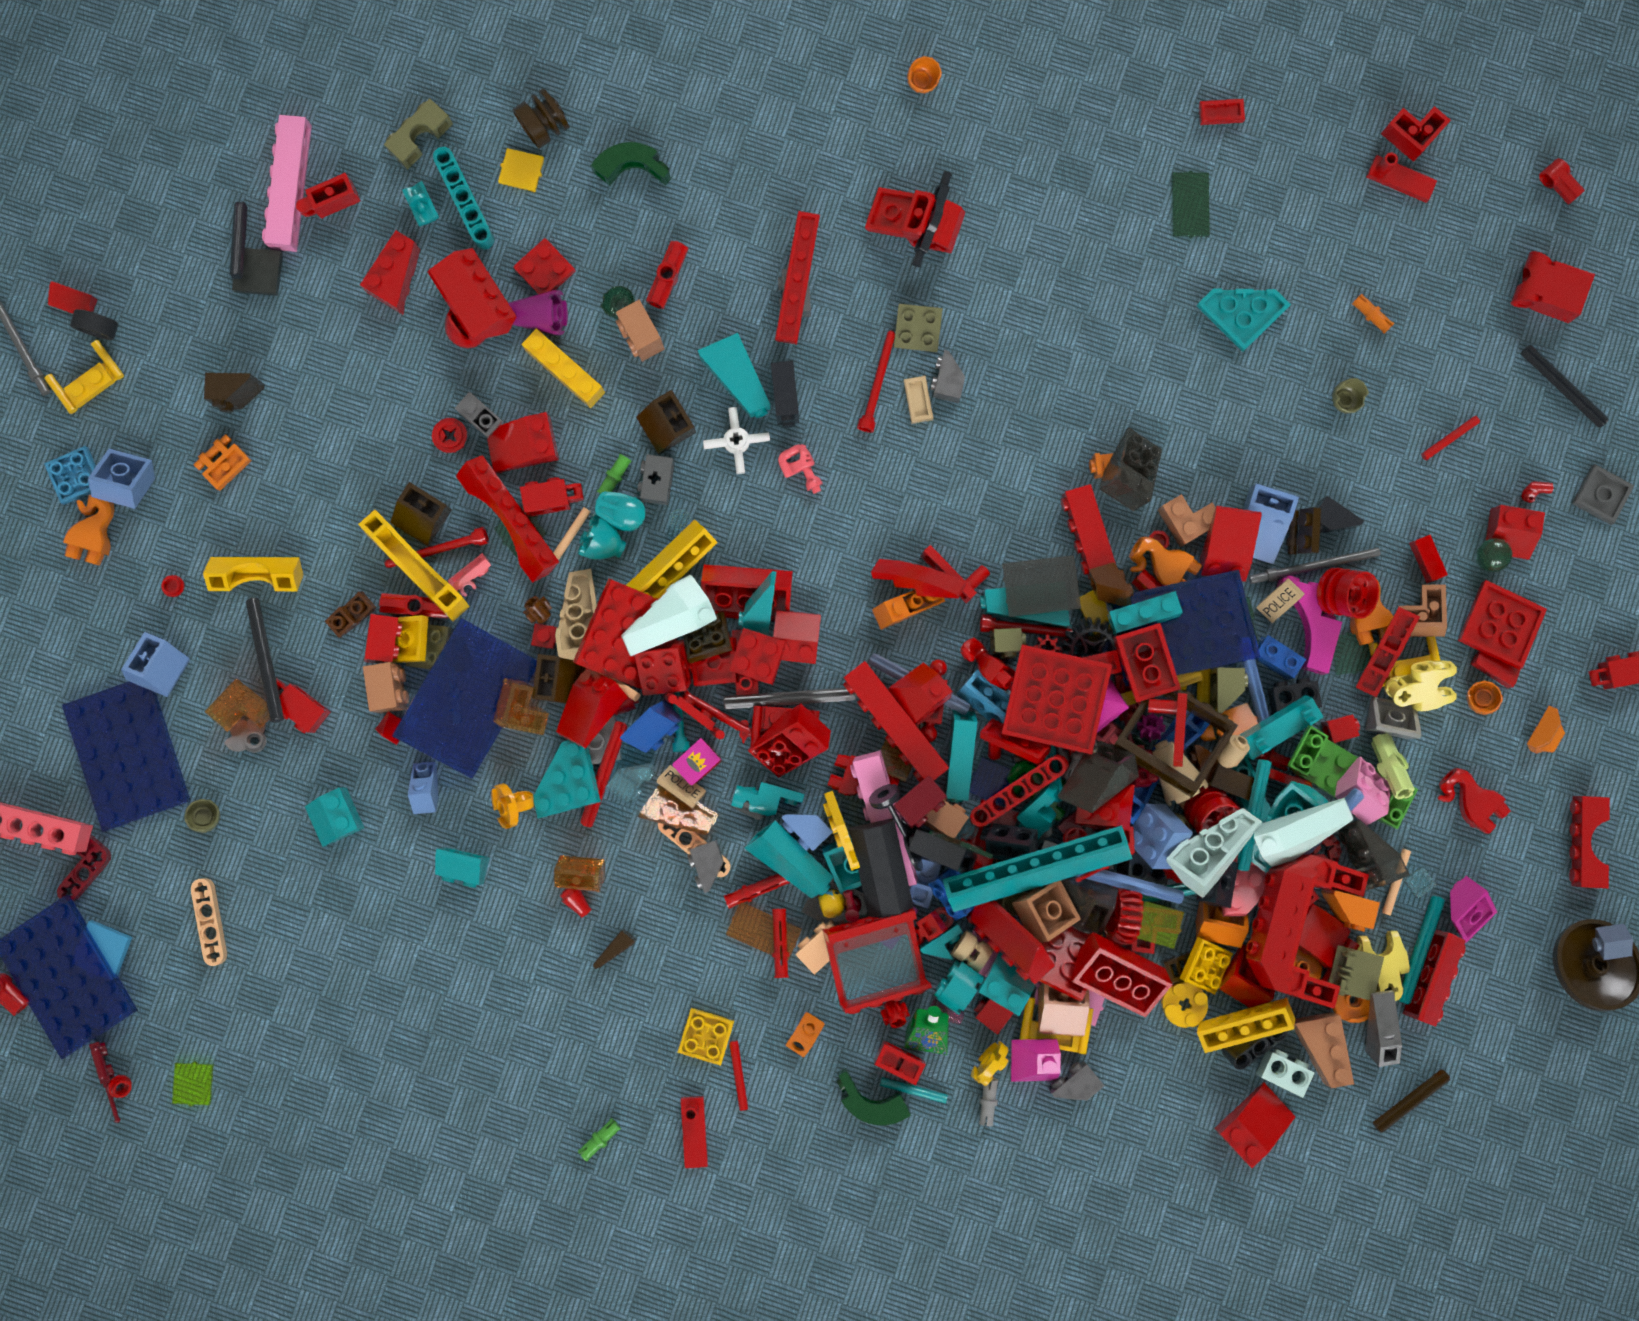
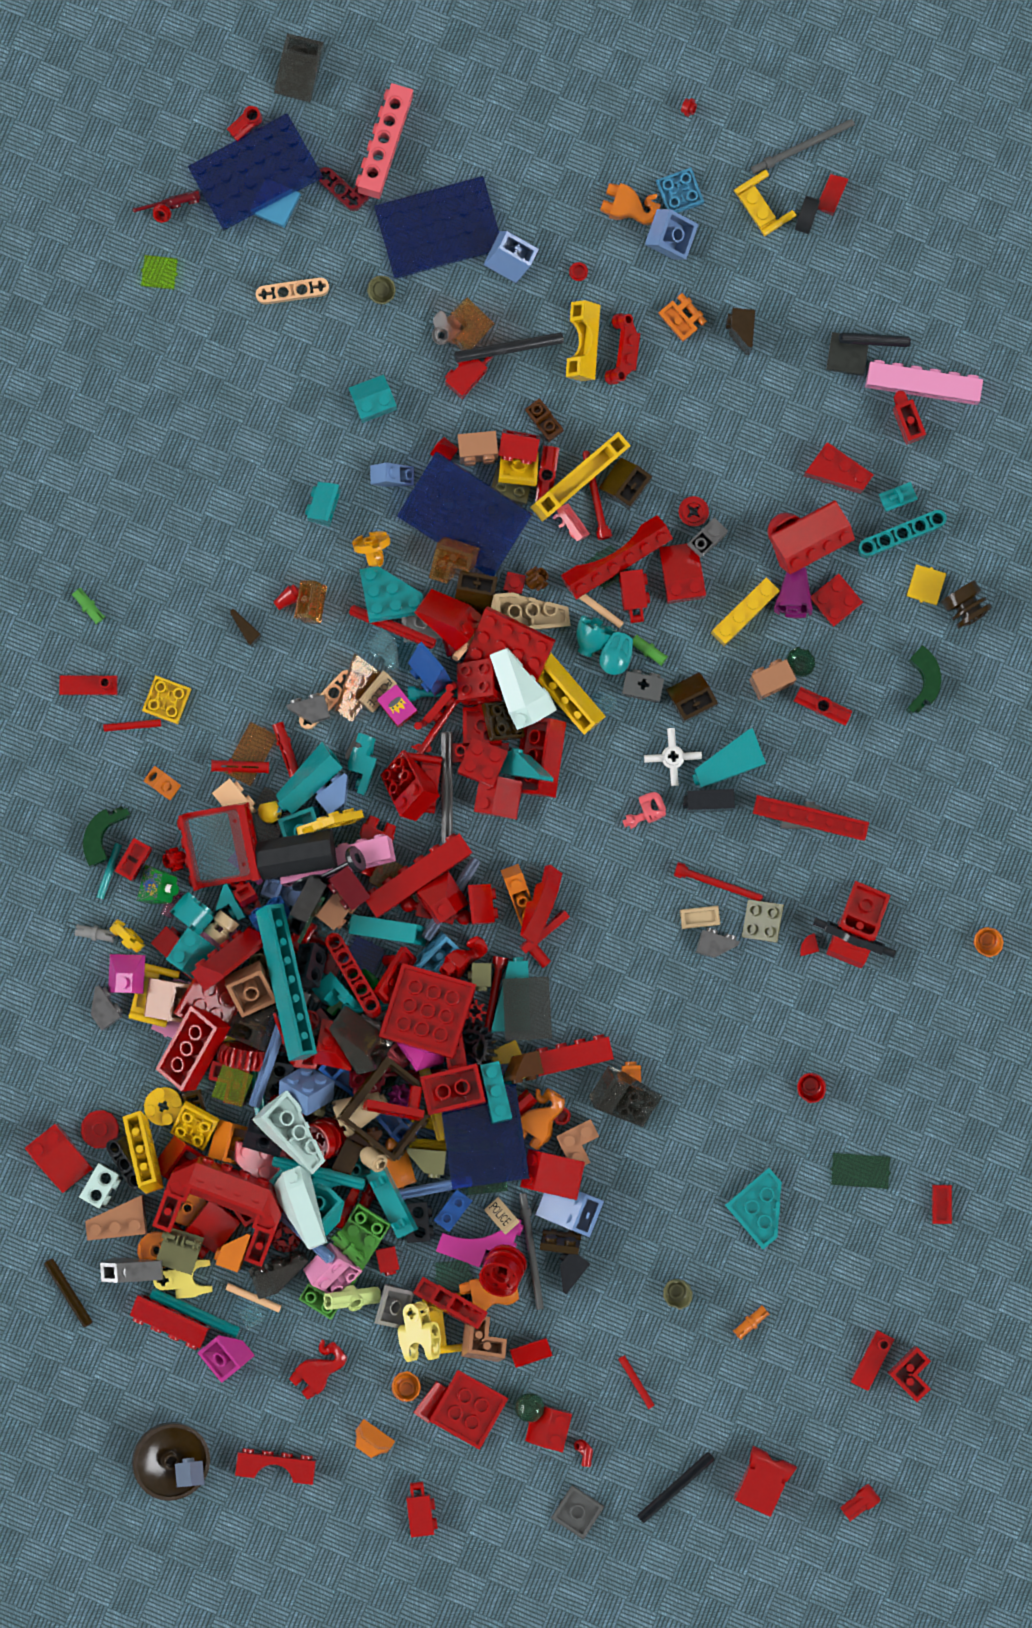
camera: 90 degrees right, 0 degrees up
olive arch [384,98,453,170] -> none
dark red piece [843,890,862,923] -> none
none -> red tile [81,1110,119,1148]
none -> bright green pin [330,1230,366,1267]
none -> red slope [468,884,498,926]
none -> red plate [604,313,640,385]
none -> red hair [797,1072,826,1103]
none -> red tile [800,933,819,957]

